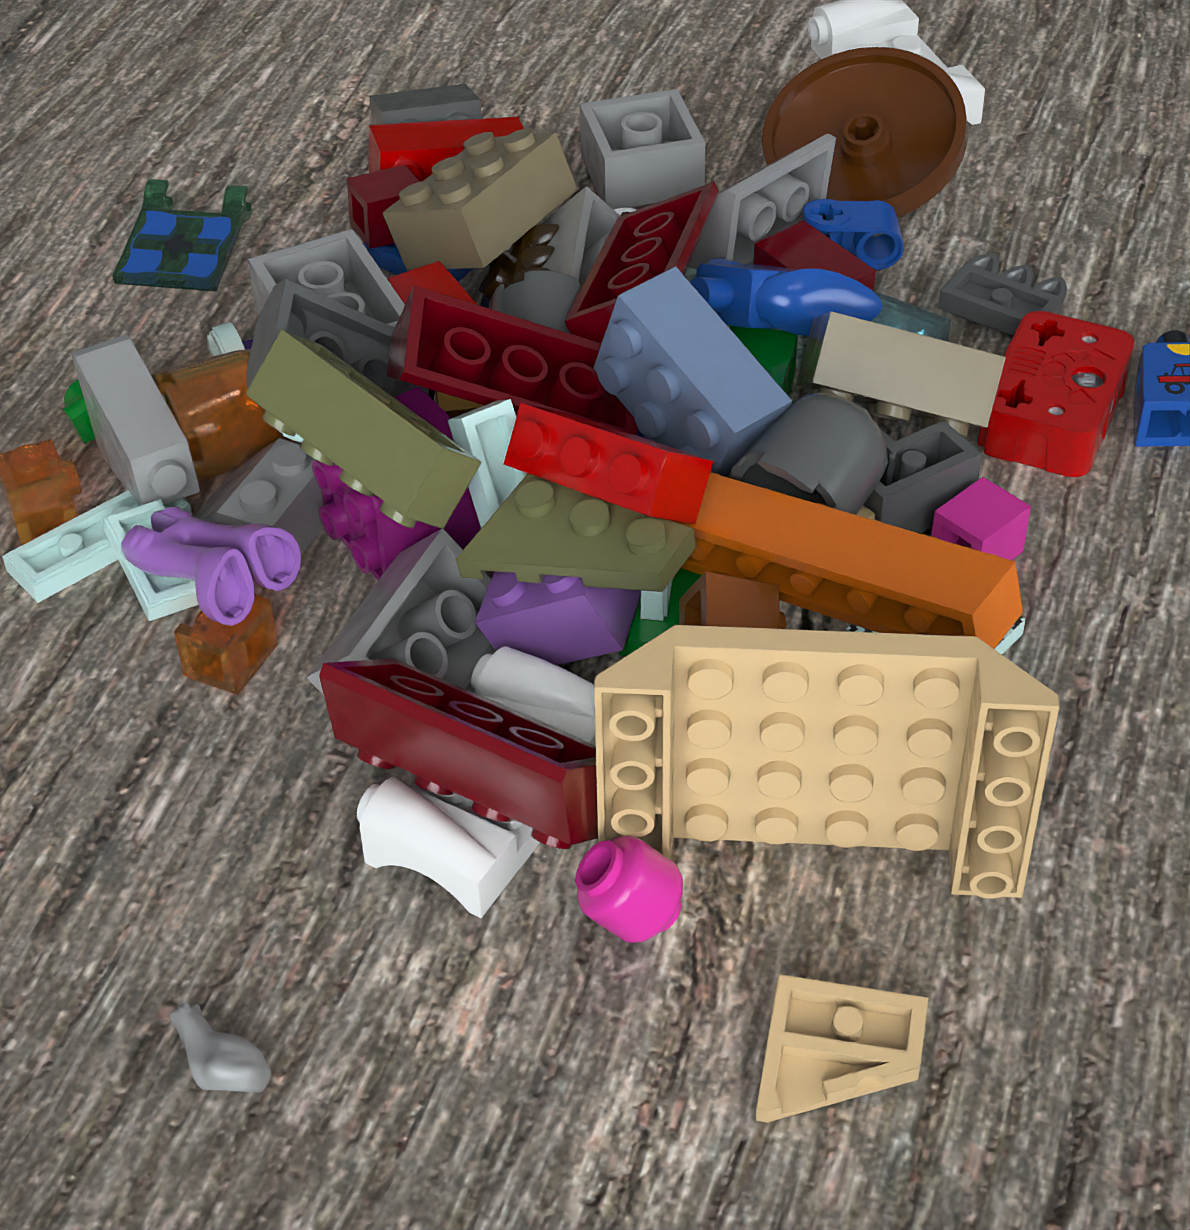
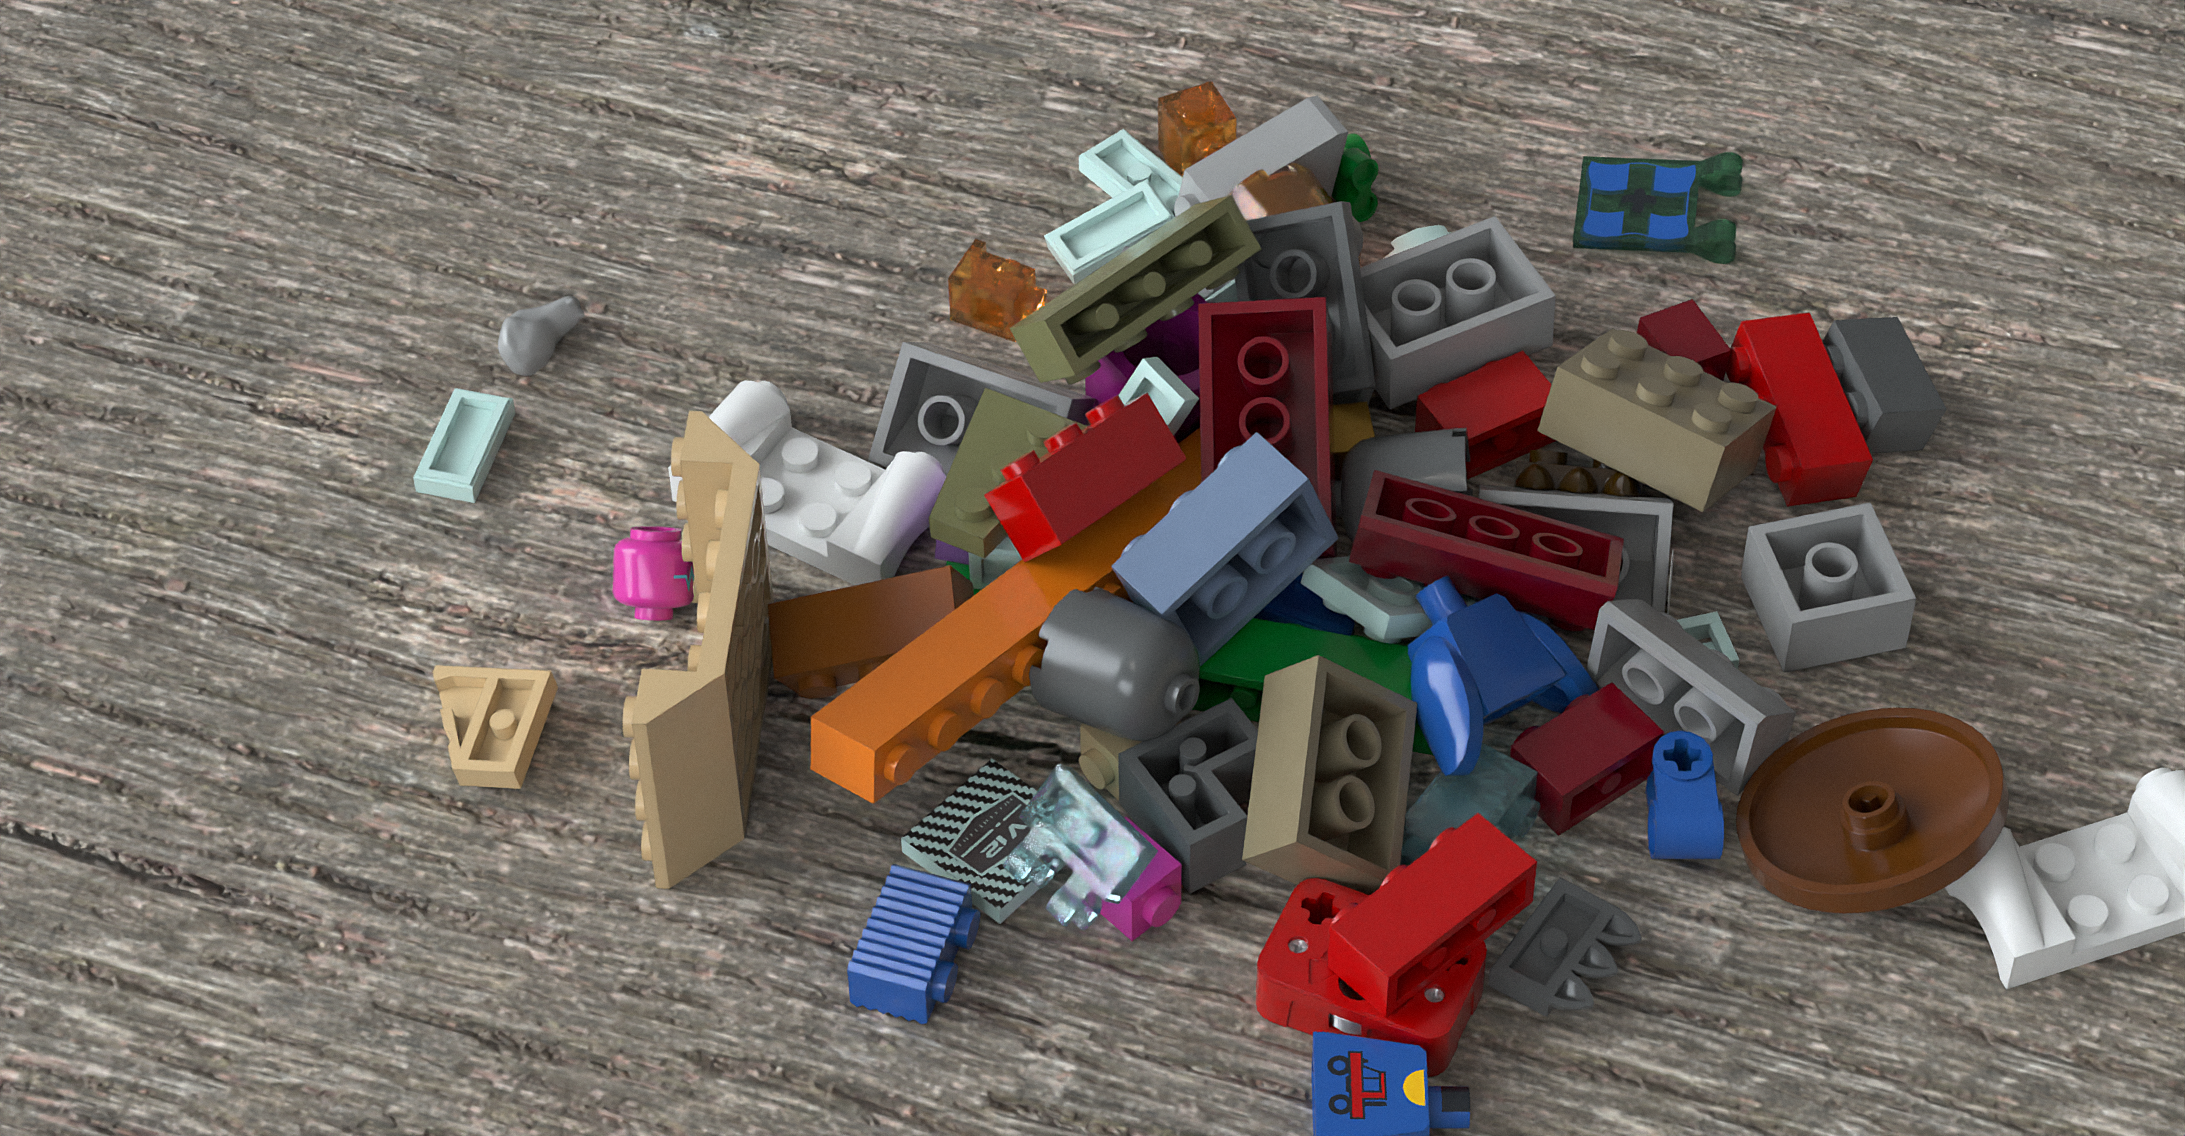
camera: 90 degrees right, 5 degrees up
medium lavender piece [121,507,301,626] -> none
dark red slope [319,659,598,849] -> none
none -> light aqua tile [413,388,515,503]
none -> blue brick [847,864,980,1025]
none -> clear light blue plate [1003,764,1158,930]
none -> red brick [1327,813,1537,1017]

